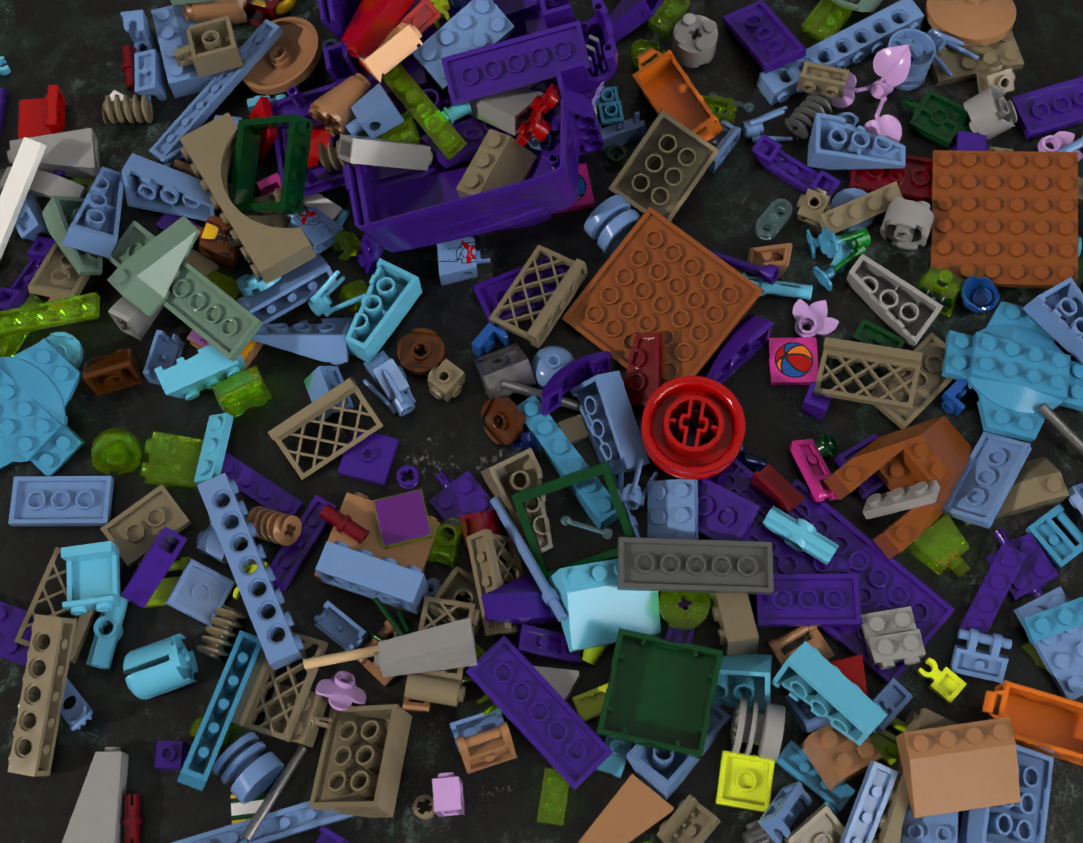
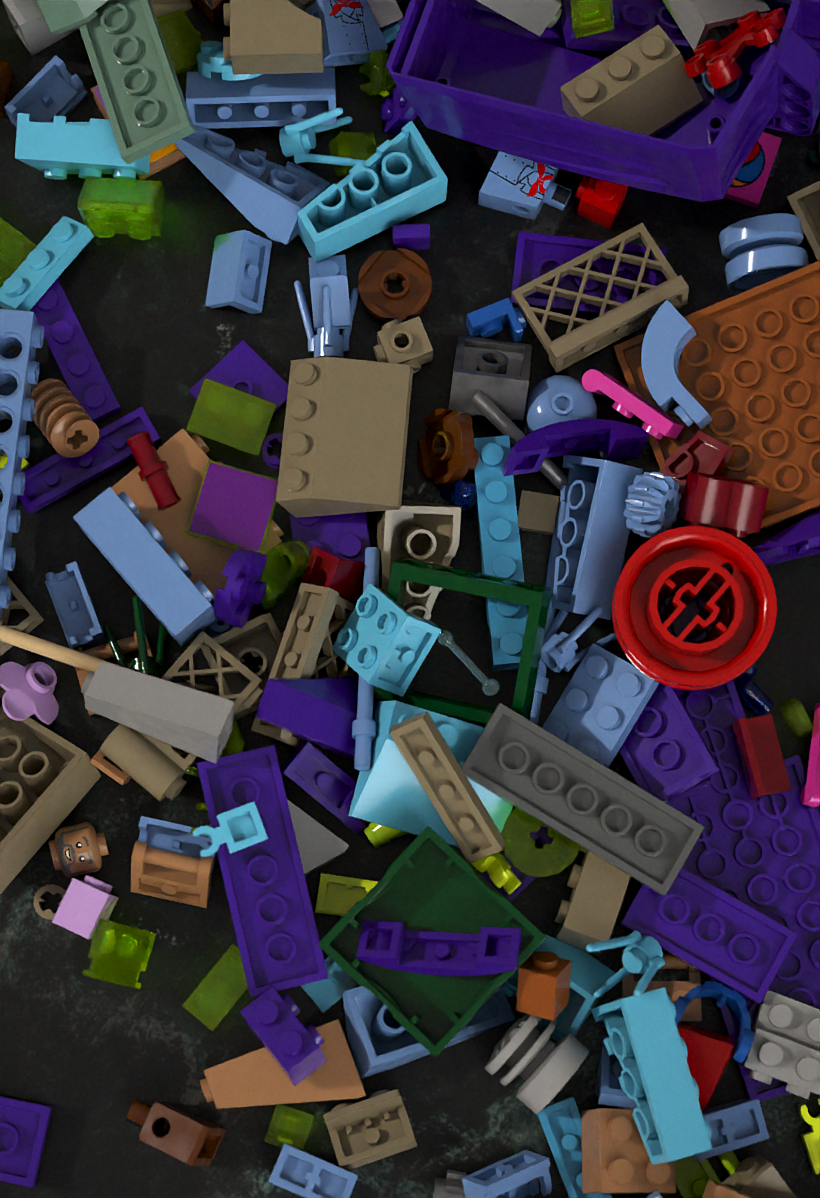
camera: 25 degrees right, 10 degrees up
dark tan fence [267,376,384,480] -> none
neon yellow plate [715,750,775,812] -> none
medium azure piece [762,506,839,565] -> none
none -> medium nougat head [49,822,109,877]
none -> clear neon green plate [83,918,156,989]
none -> clear neon green plate [186,378,276,456]
none -> medium azure plate [192,801,268,857]
none -> dark purple plate [214,548,267,628]
none -> dark purple brick [240,987,326,1086]
none -> dark tan slope [276,356,413,518]
none -> medium azure bracket [332,583,442,697]
none -> dark purple slope [357,920,522,976]
none -> dark tan plate [389,711,506,863]
none -> dark purple tile [392,224,430,250]
none -> neon yellow plate [471,852,522,895]
none -> dark orange brick [516,951,571,1021]
none -> red brick [575,176,629,229]
none -> dark pink plate [582,369,684,440]
none -> medium azure plant [586,931,665,998]
none -> medium blue gear [623,471,682,538]
none -> medium blue arch [641,300,713,430]
none -> blue piece [674,981,755,1063]
none -> dark red brick [679,471,769,538]
none -> clear neon green tile [780,698,813,741]

